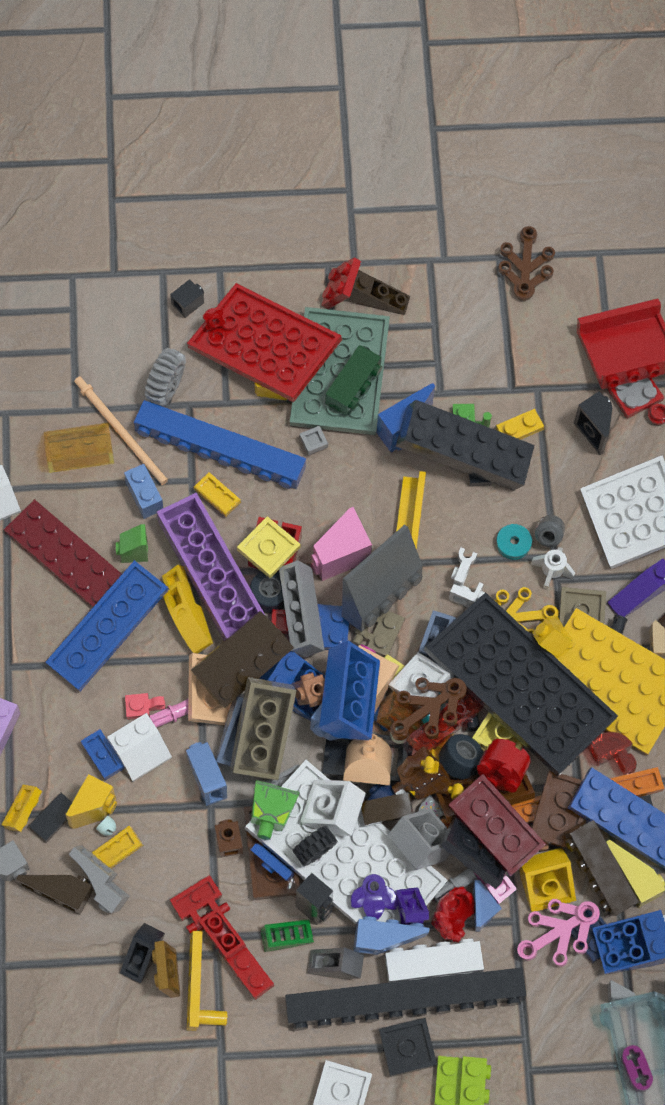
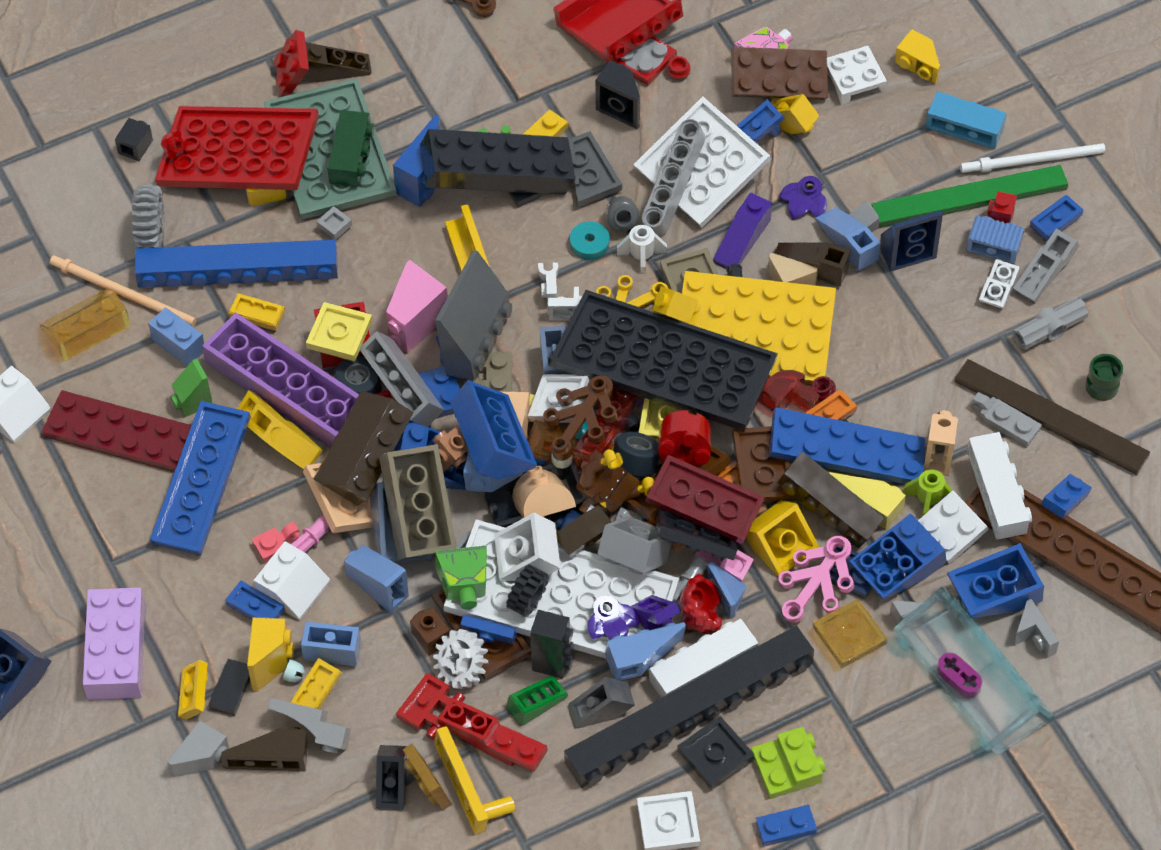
camera: 20 degrees left, 10 degrees down
none -> medium blue brick [301,622,361,666]
none -> white gear [433,629,488,689]
none -> dark grey wing [568,131,622,207]
none -> light grey beam [642,119,705,236]
none -> dark red plate [810,376,836,401]
none -> clear yellow plate [813,598,888,668]

